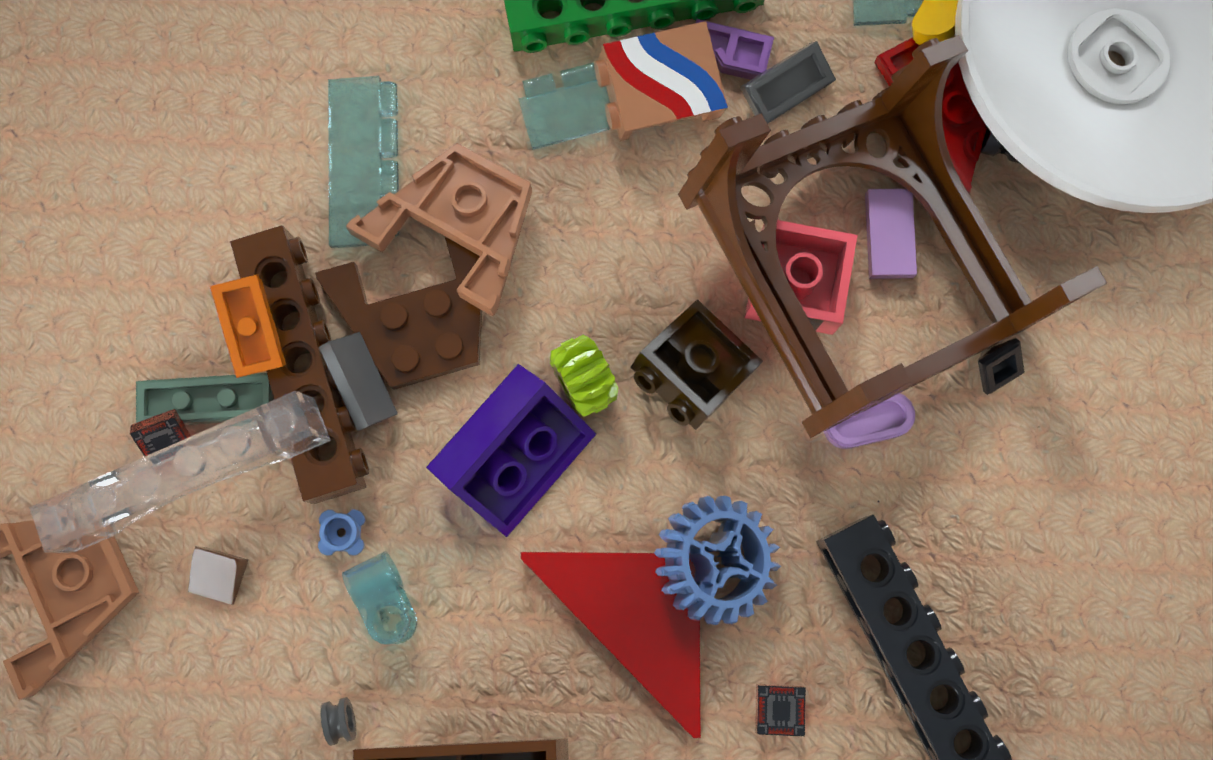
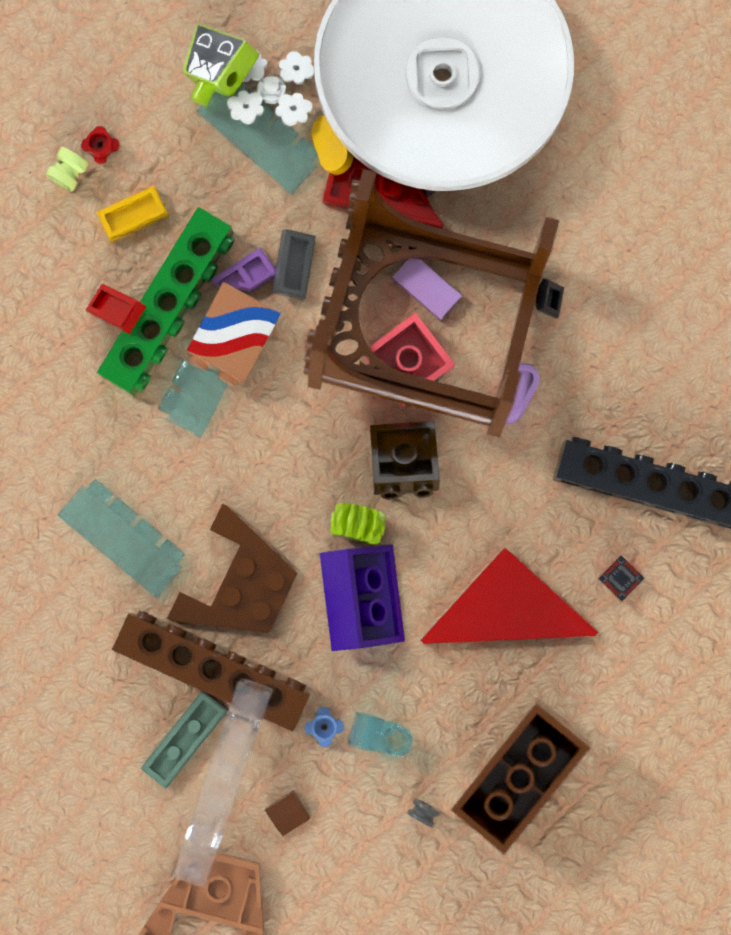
camera: 50 degrees left, 5 degrees up
tile [129,409,196,468] -> none
orange plate [210,274,286,378] -> none
dark grey tile [319,332,398,431] -> none
nougat wing [346,143,532,317] -> none
medium blue gear [654,496,781,625] -> none

